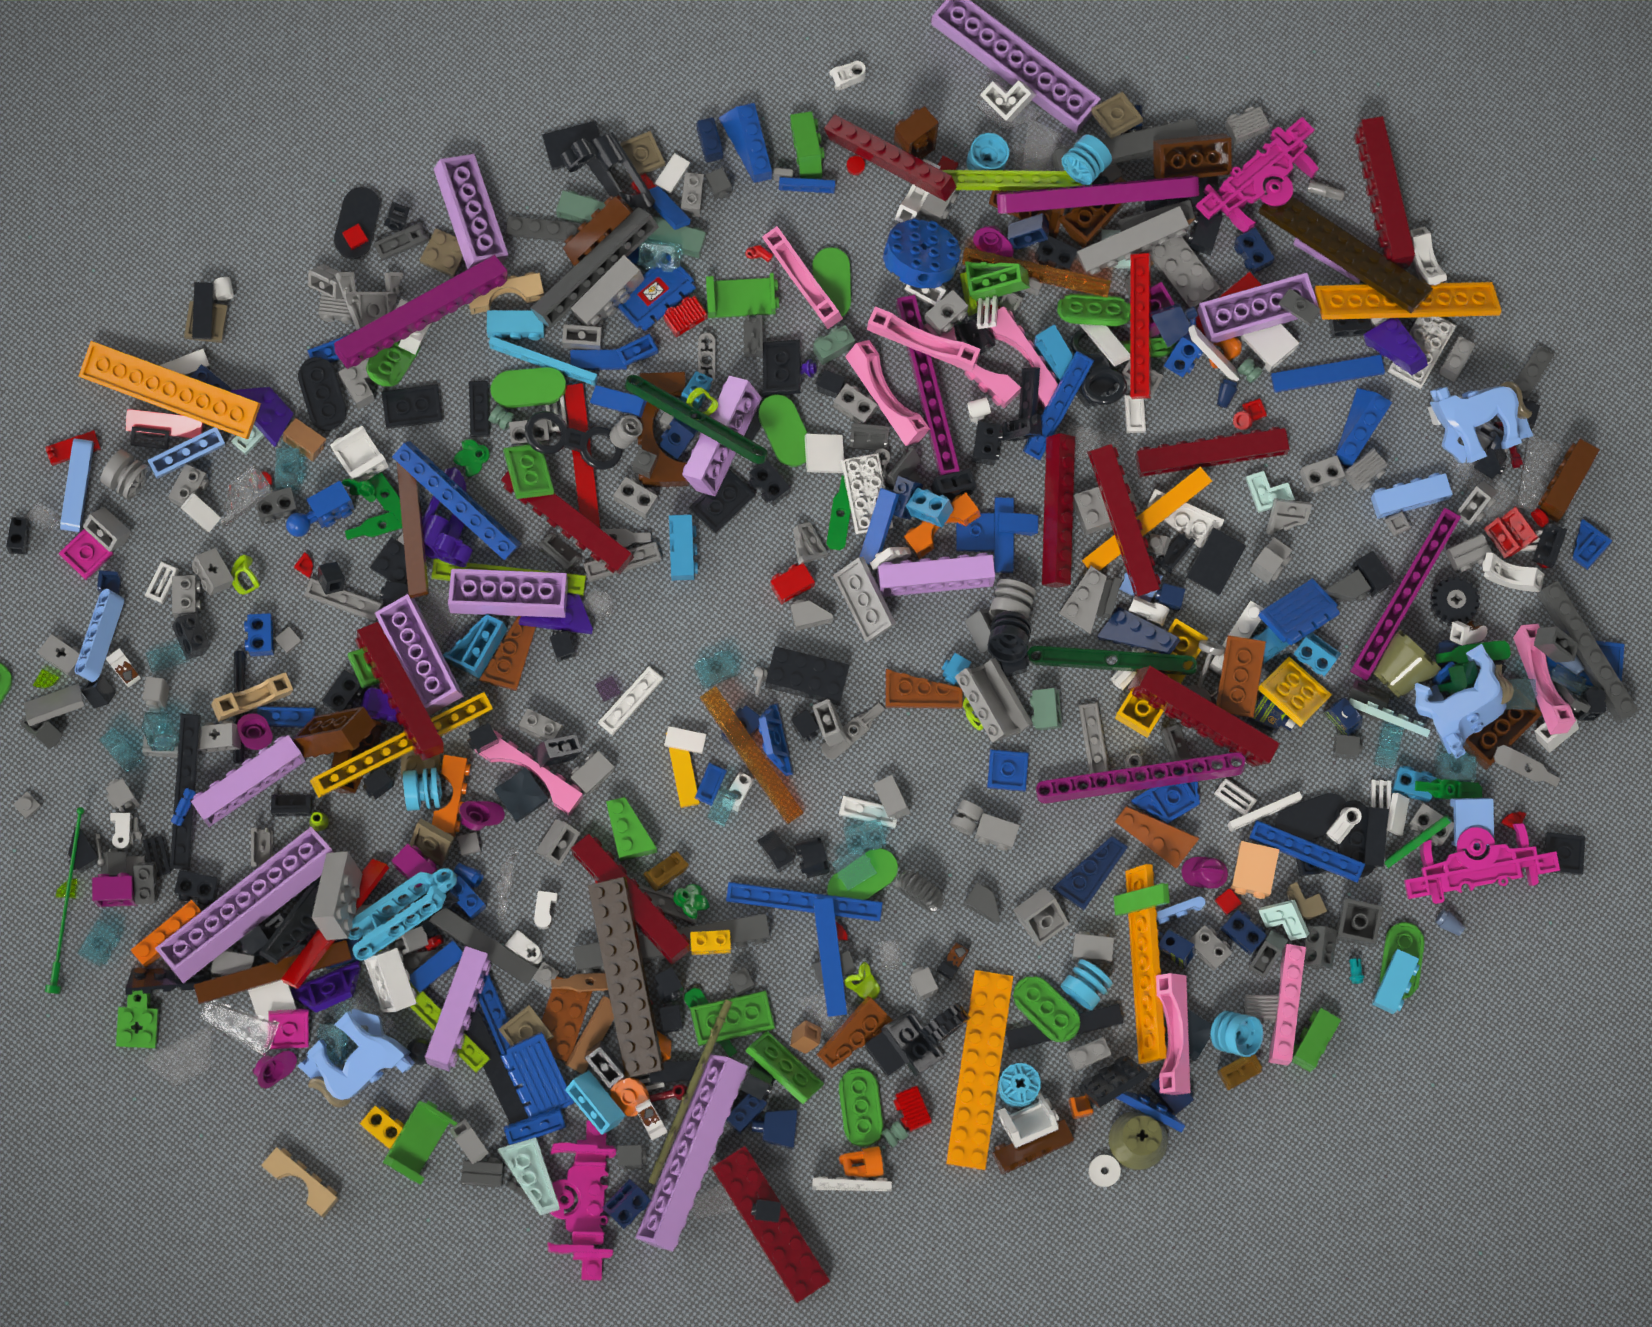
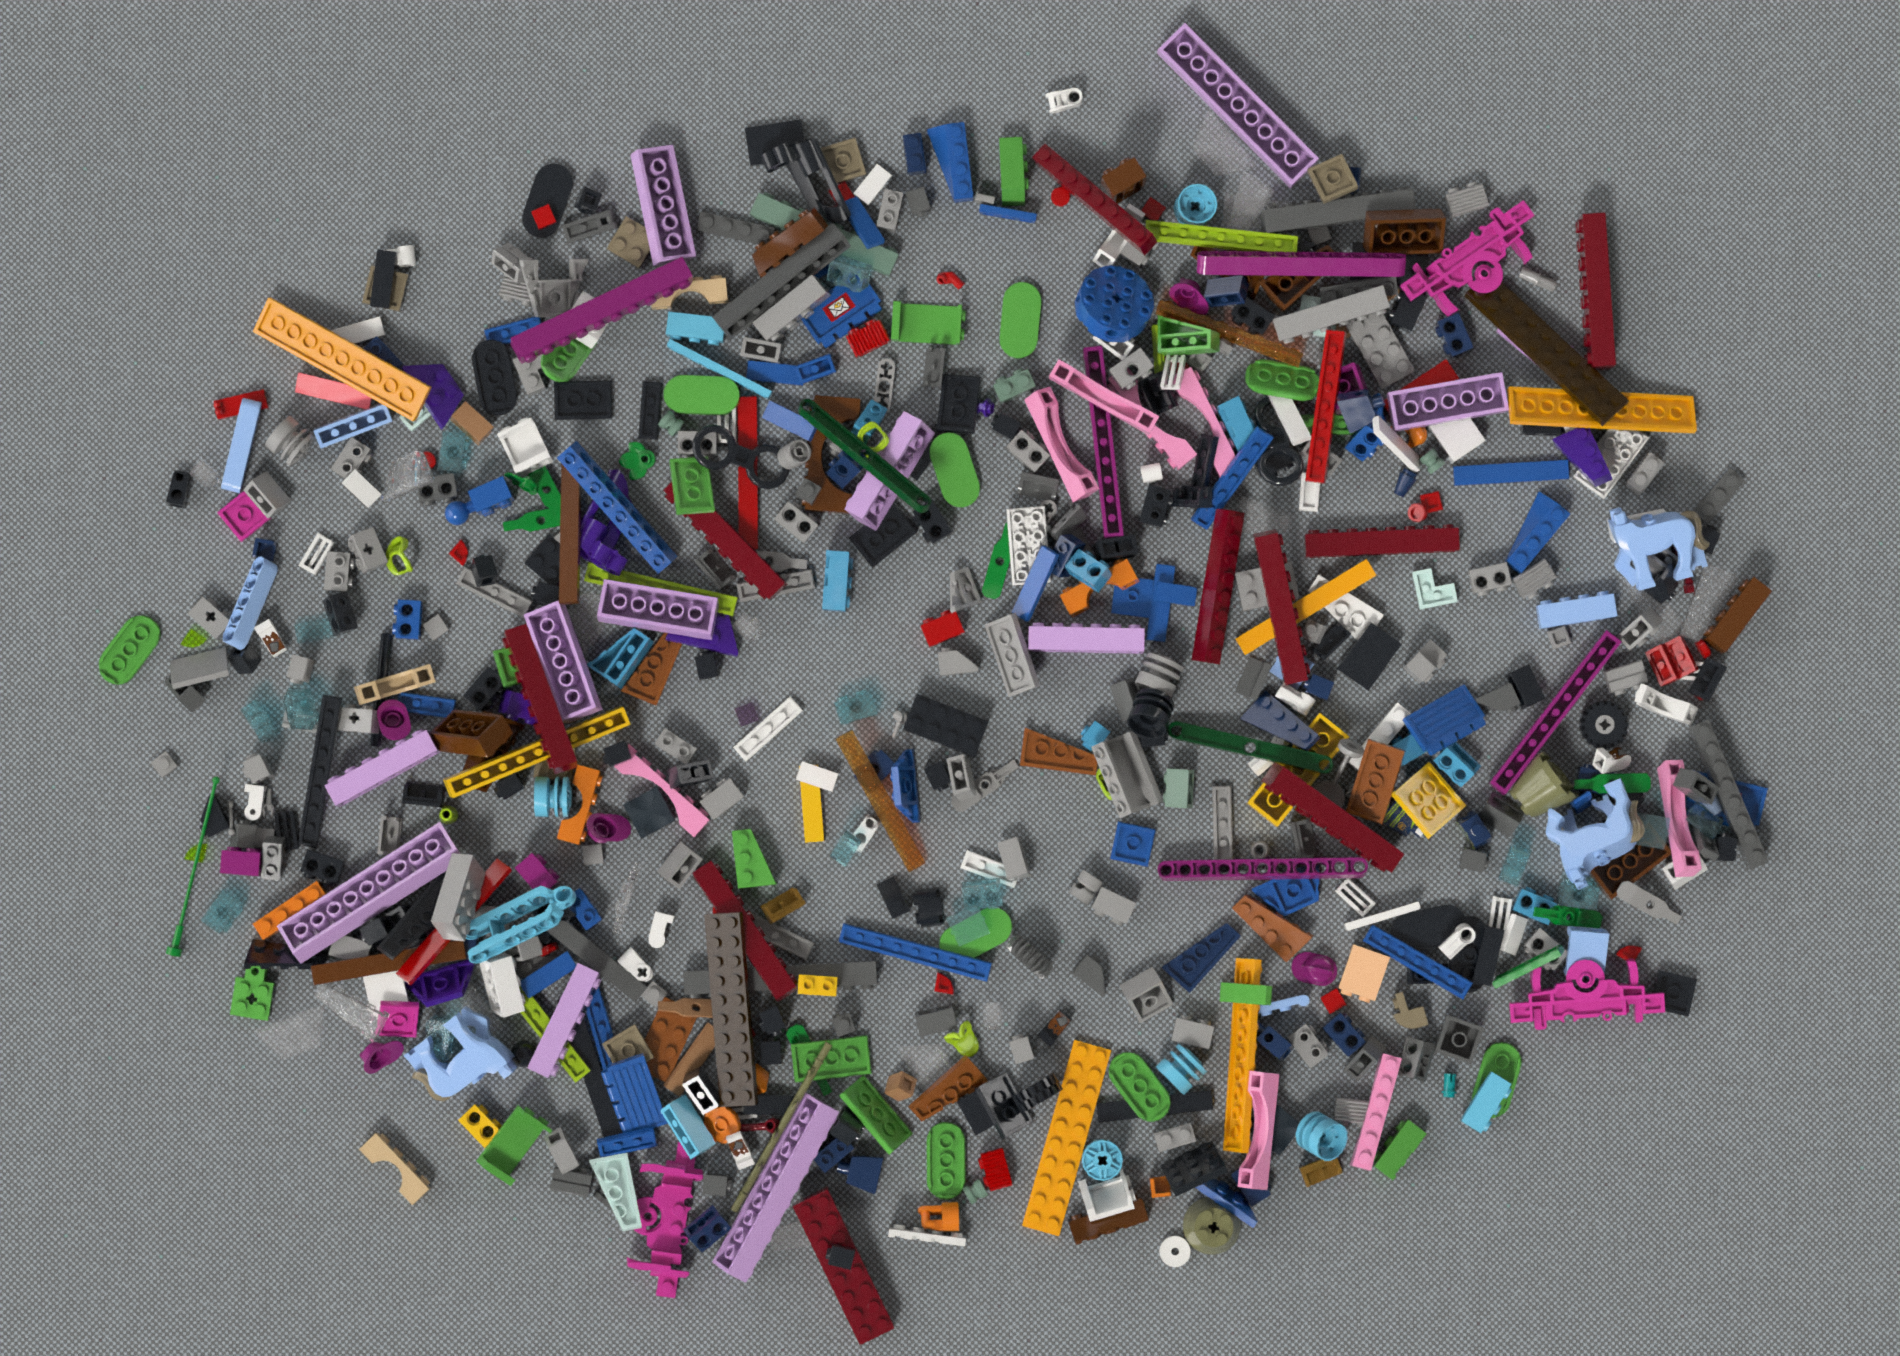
camera: 15 degrees right, 10 degrees up
black tile [130,426,171,450] -> none
blue axle [171,788,196,826] -> none
dark tan plate [410,819,454,866] -> none
blue cone [454,863,484,888] -> none
green plate [673,884,710,919] -> none
blue tile [694,763,727,806] -> none
bright pink arch [762,226,843,329] -> none
white tile [805,434,844,473] -> none
blue tile [813,897,847,1017] -> none
white wing [870,547,911,570] -> none
white brick [981,80,1036,122] -> none
light grey wing [1059,566,1107,635] -> none
medium azure wheel [1061,134,1112,186] -> none
light aqua plate [1259,900,1310,941] -> none
light grey wing [1266,498,1312,535] -> none
dark grey plate [1278,288,1321,326] -> none
light aqua wing [1349,698,1430,737] -> none
white arch [1410,227,1447,285] -> none
sand blue cone [1435,910,1465,936] -> none
dark green brick [1438,660,1478,694] -> none
blue wing [1573,519,1612,570] -> none

